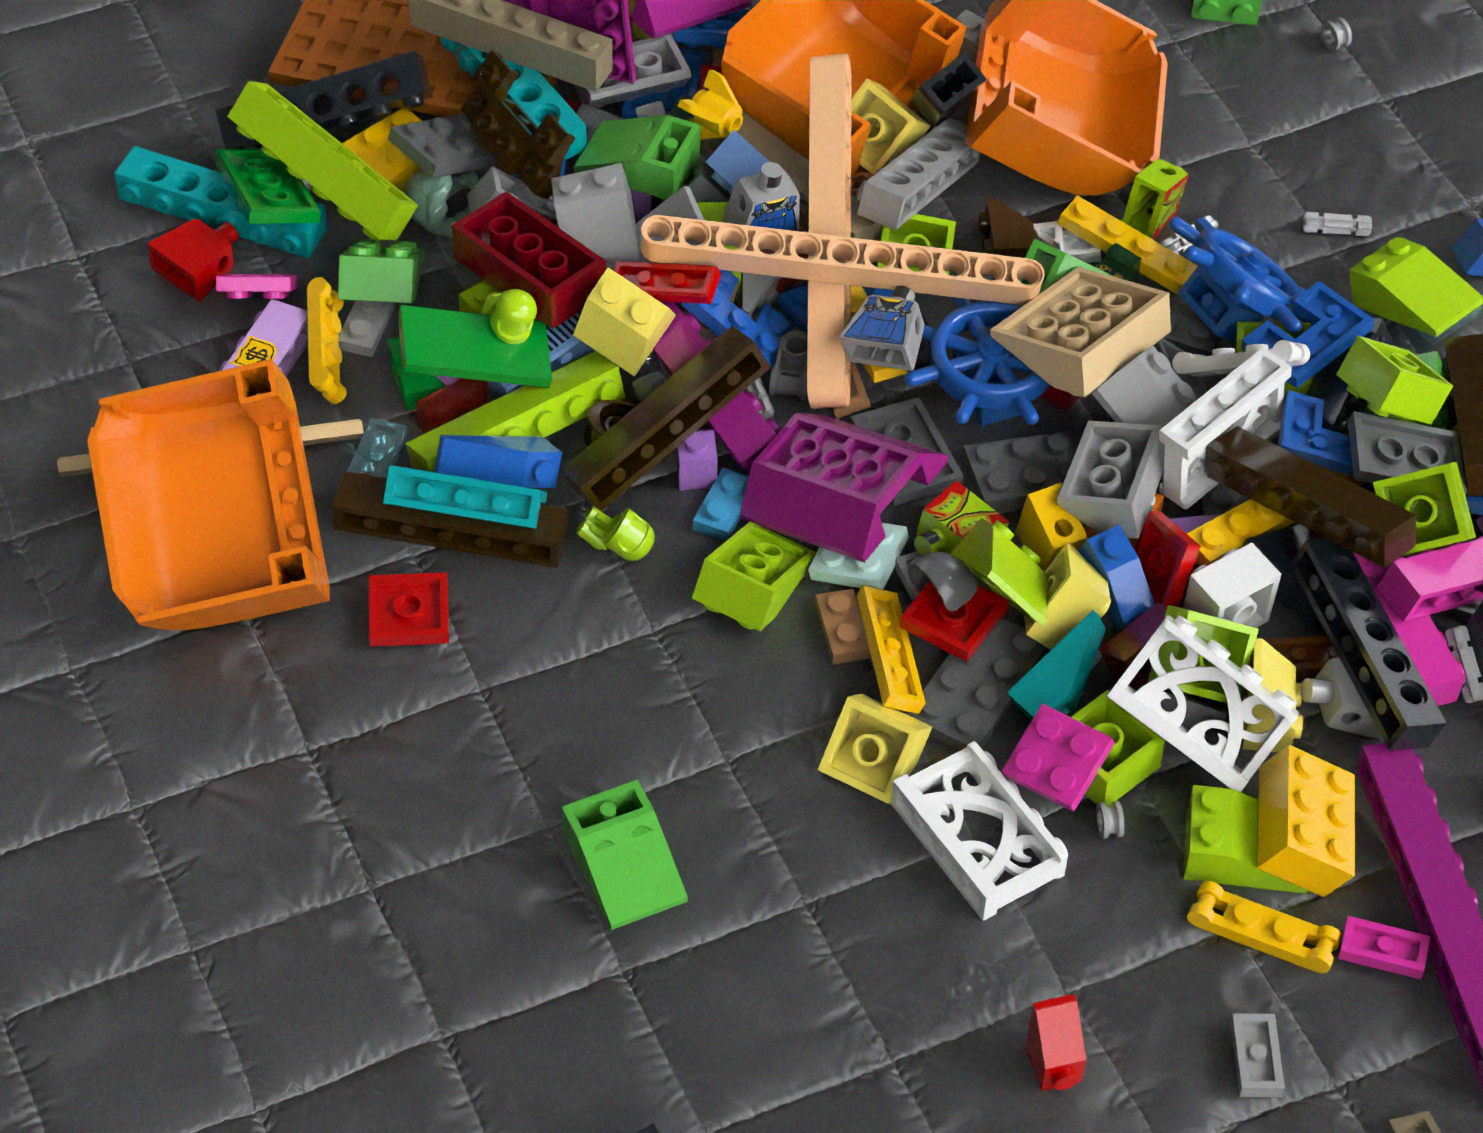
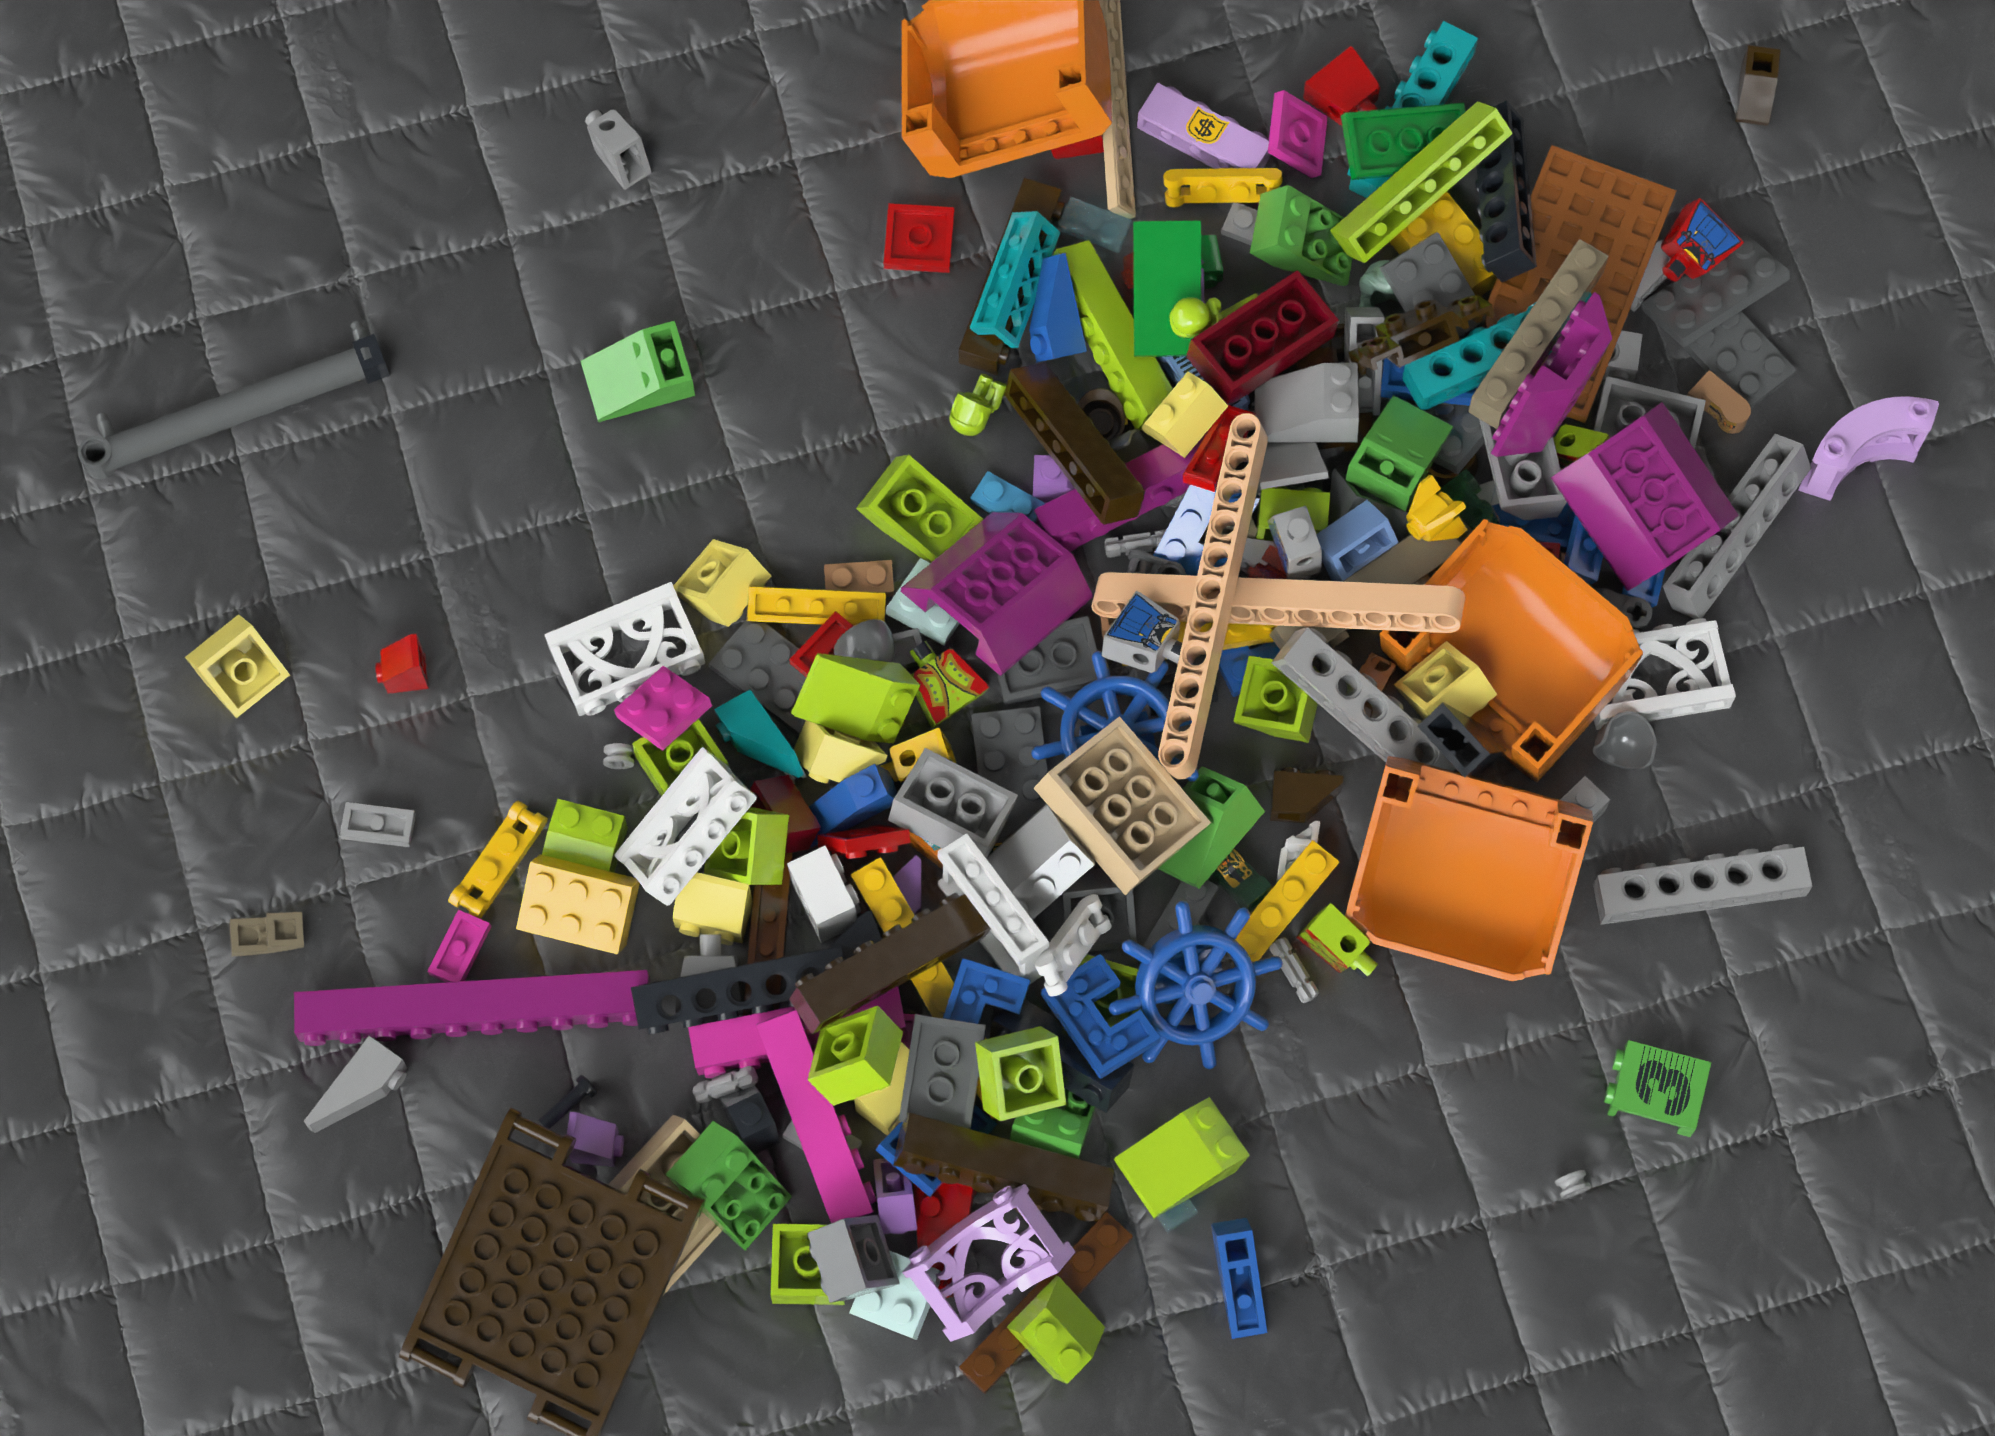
camera: 100 degrees right, 20 degrees up
light grey axle [1302,211,1372,237] -> none
none -> light grey torso [585,110,652,190]

